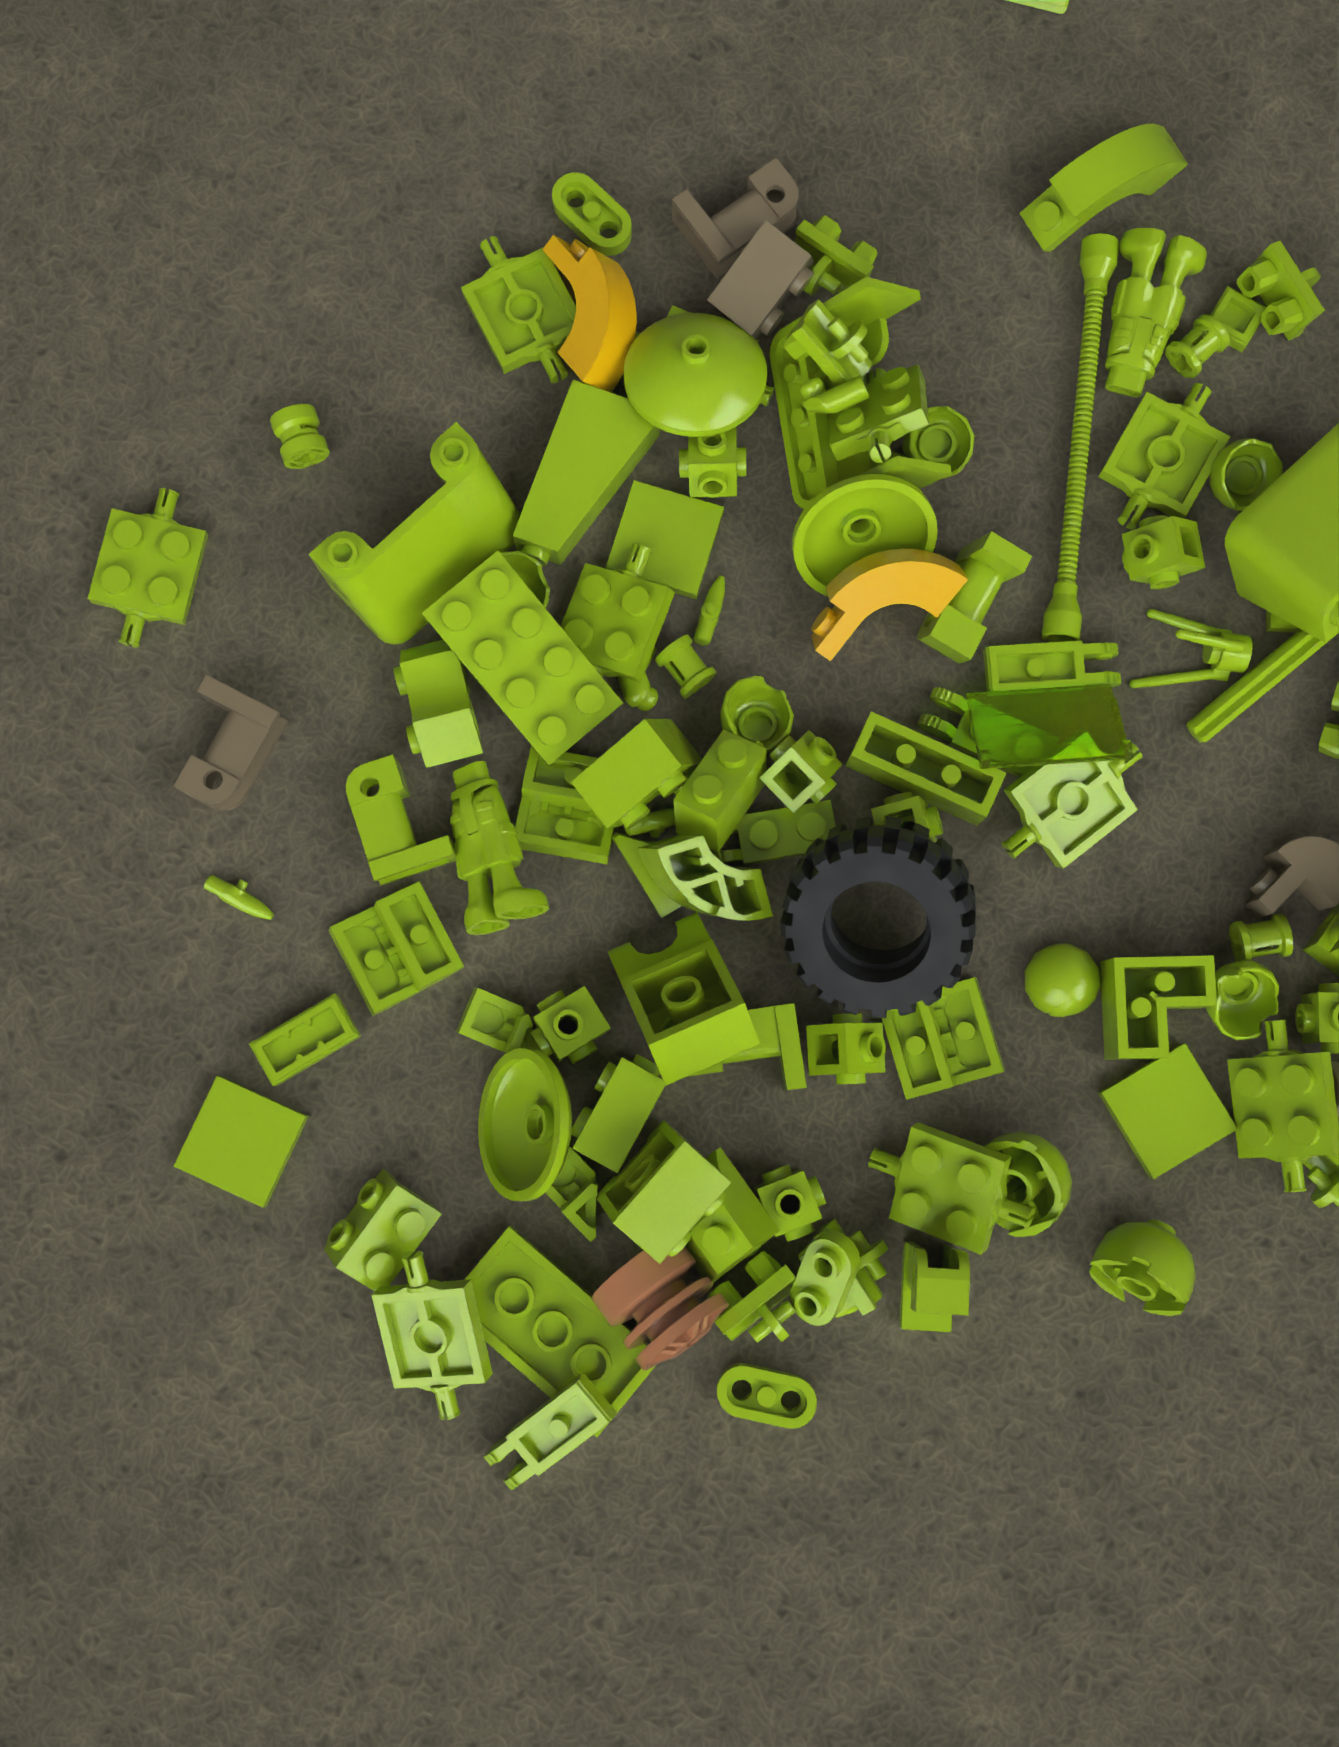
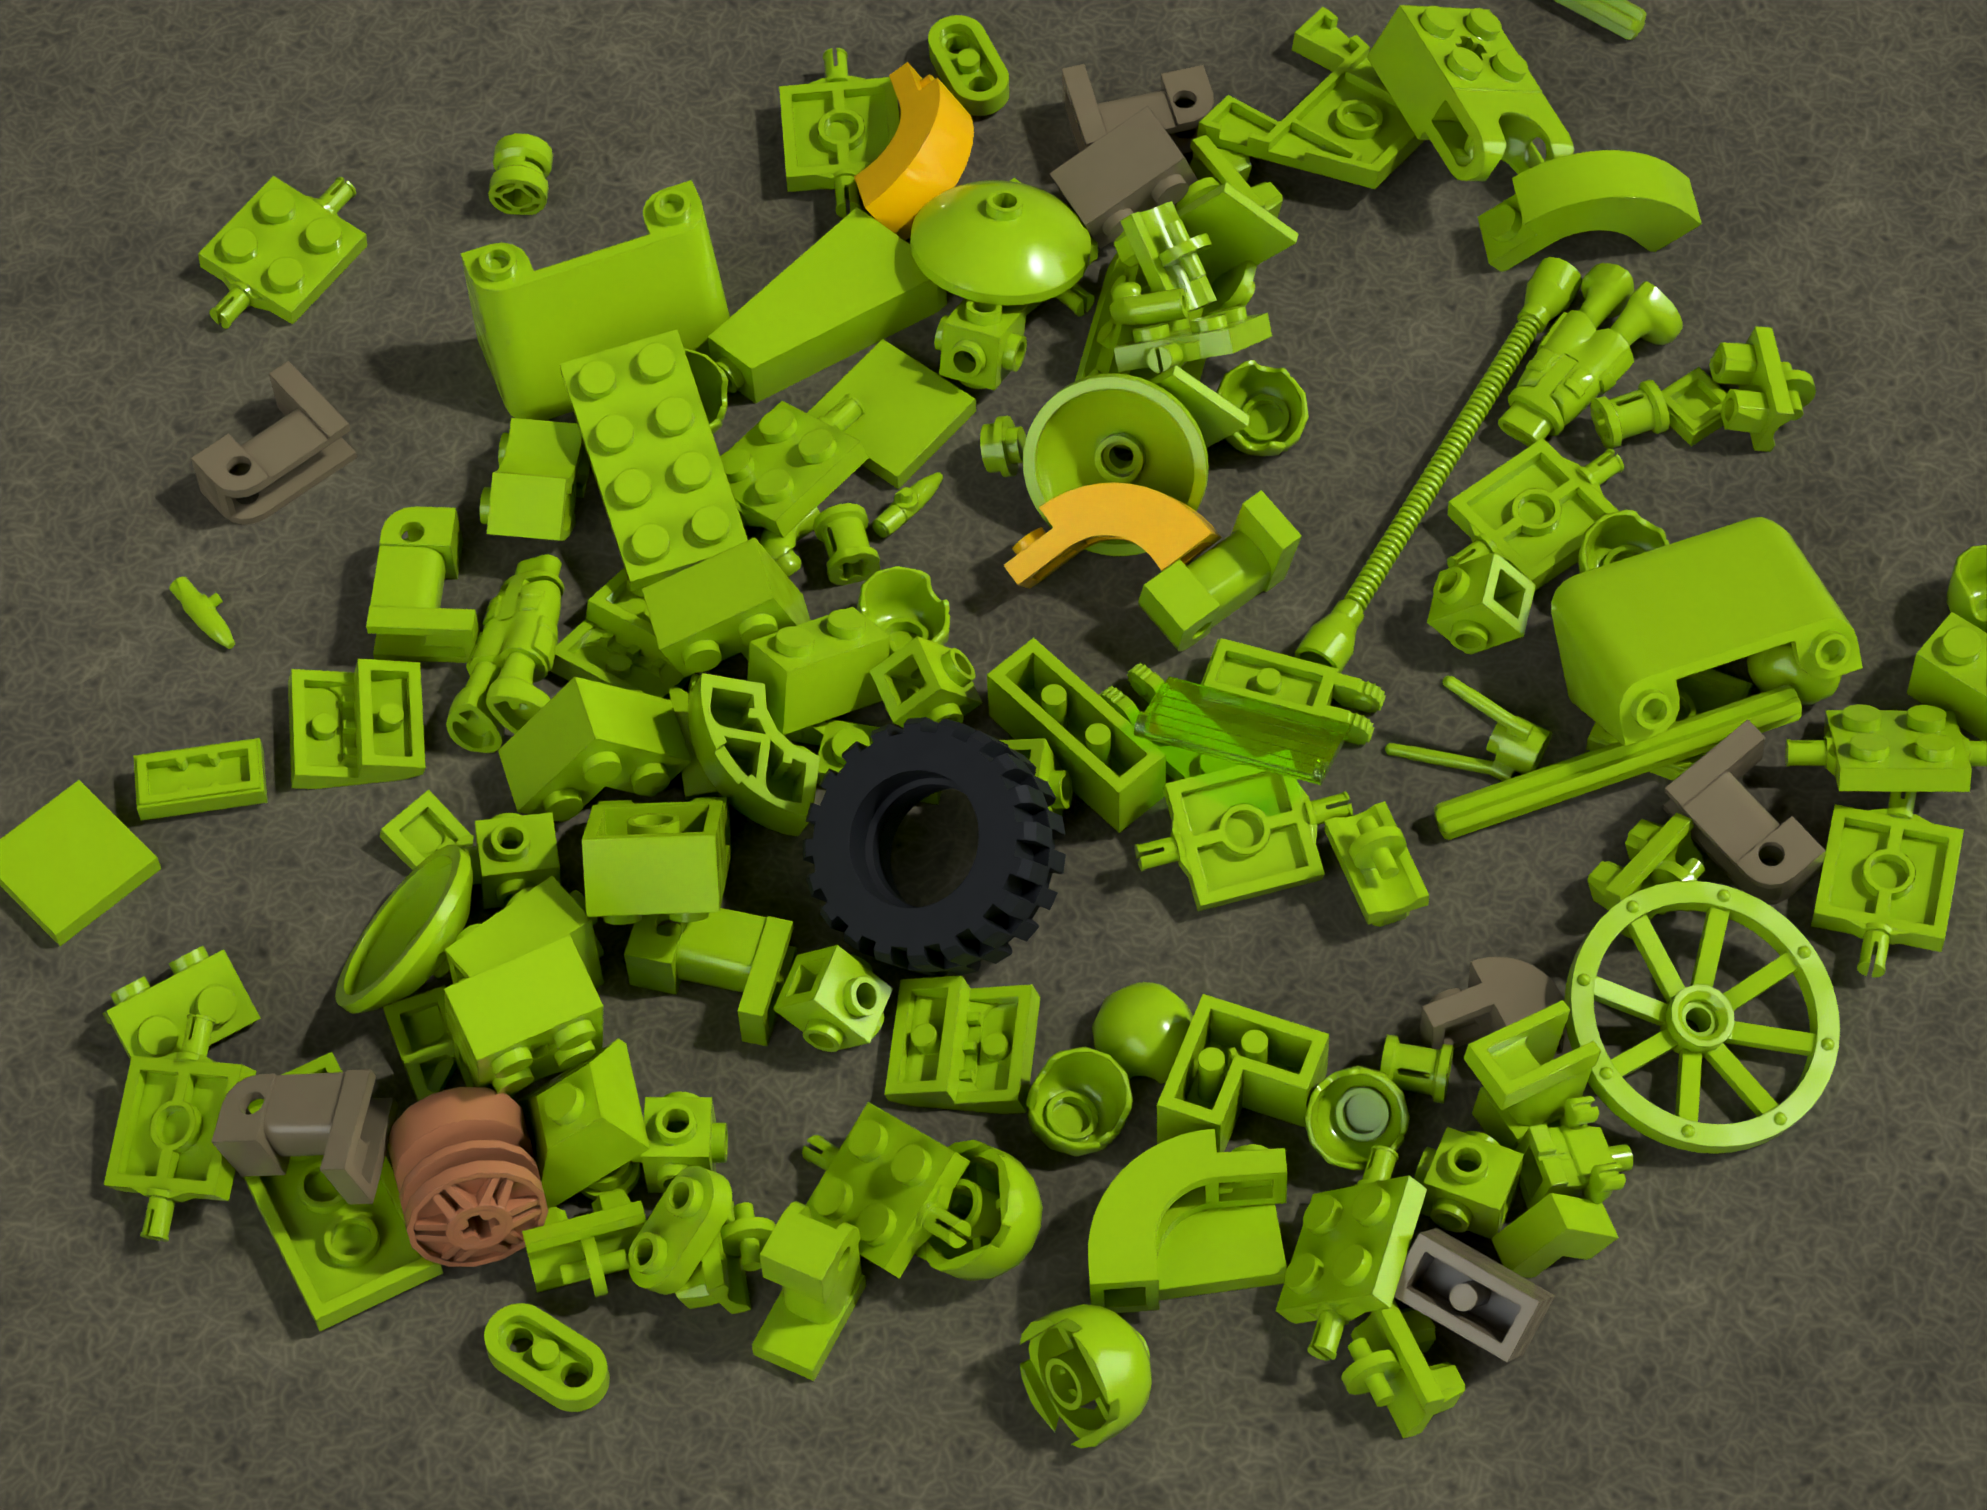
camera: 25 degrees right, 25 degrees down
lime hinge [483,1373,617,1490] -> none
none -> dark tan piece [212,1069,399,1204]
none -> lime brick [498,677,692,822]
none -> lime plate [980,415,1026,477]
none -> lime hair [1026,1046,1133,1157]
none -> lime arch [1088,1128,1287,1313]
none -> lime wing [1197,7,1425,189]
none -> lime hips [1324,801,1429,927]
none -> lime brick [1366,5,1574,181]

